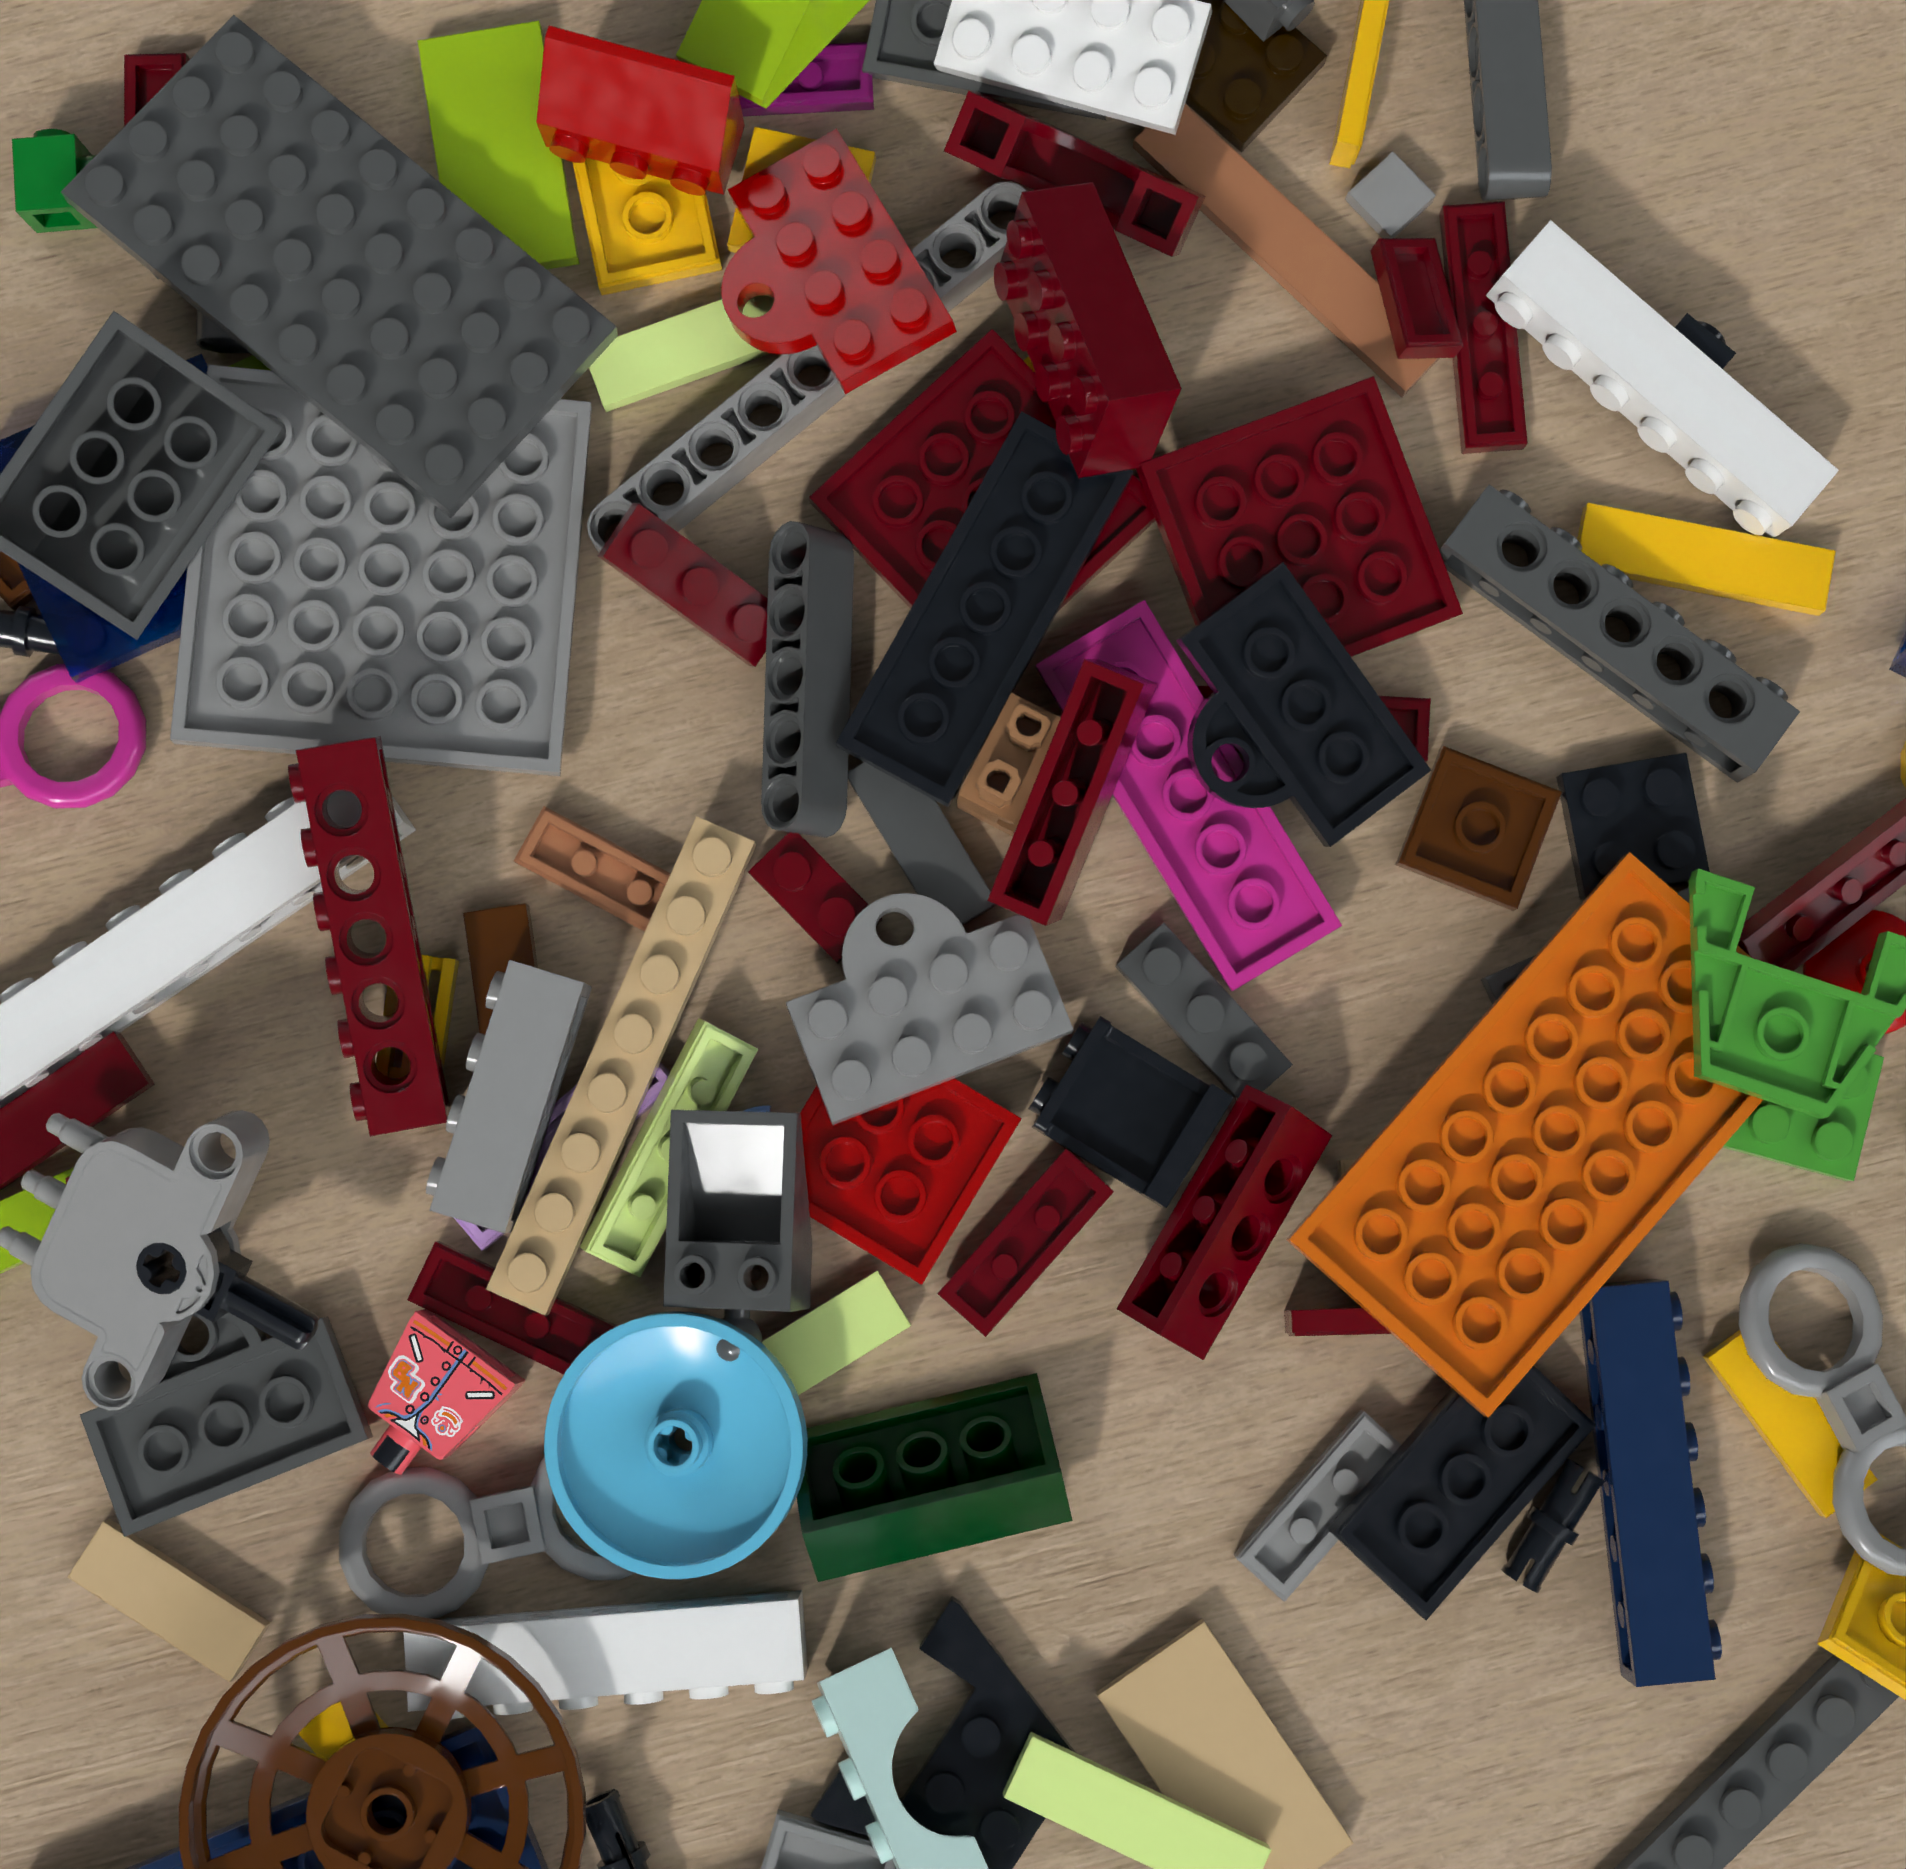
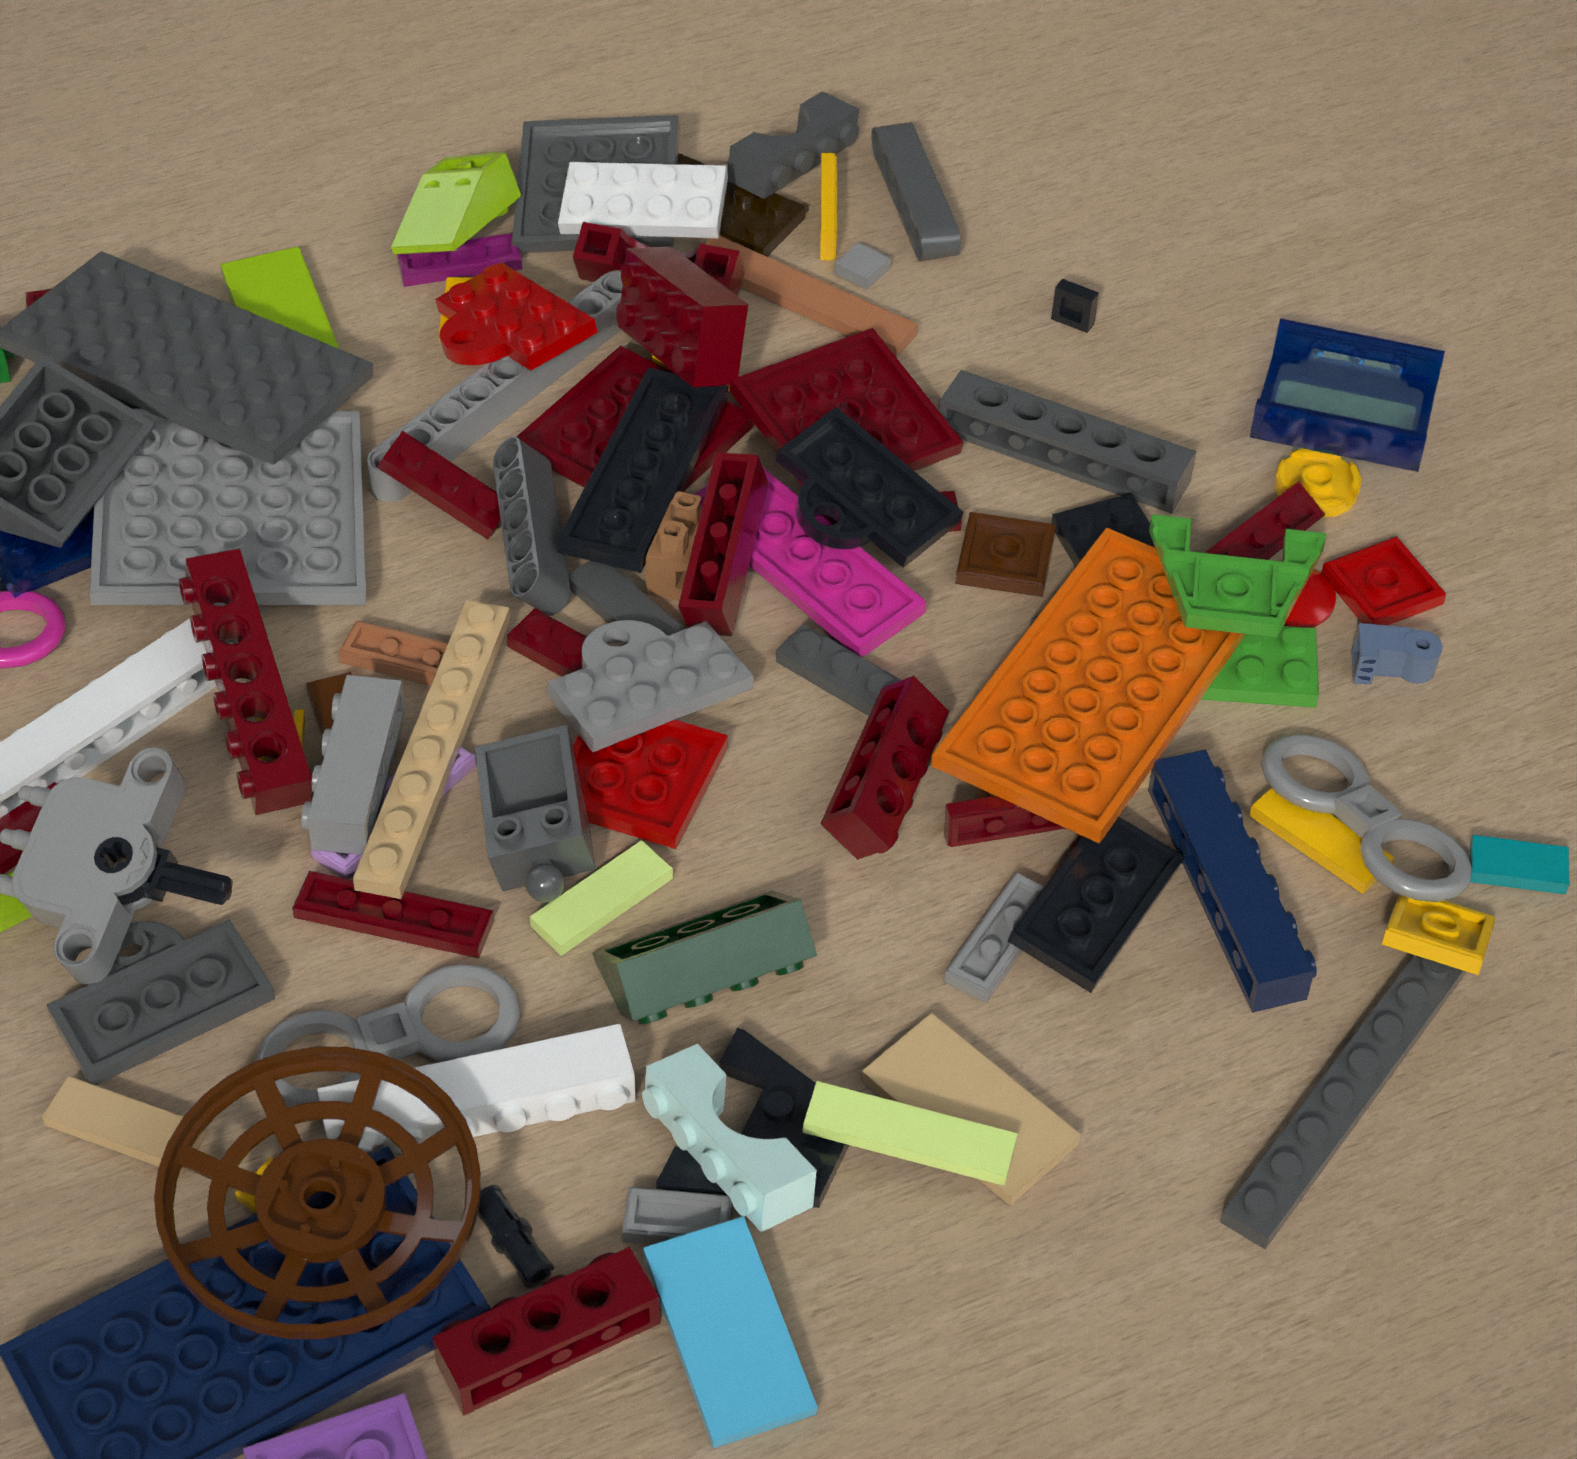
camera: 15 degrees left, 35 degrees down
coral torso [368,1309,525,1475] -> none
red slope [536,25,745,196] -> none
medium azure dish [544,1311,807,1579] -> none
yellow tile [572,158,722,296] -> none
yellowish green tile [580,1018,758,1277] -> none
yellowish green tile [589,295,774,412] -> none
dark red plate [937,1149,1114,1337] -> none
black panel [1028,1016,1234,1208] -> none
dark red tile [1370,238,1463,359] -> none
dark red tile [1439,201,1528,454] -> none
white brick [1486,220,1839,538] -> none
black pin [1501,1459,1605,1593] -> none
yellow tile [1577,503,1836,616] -> none

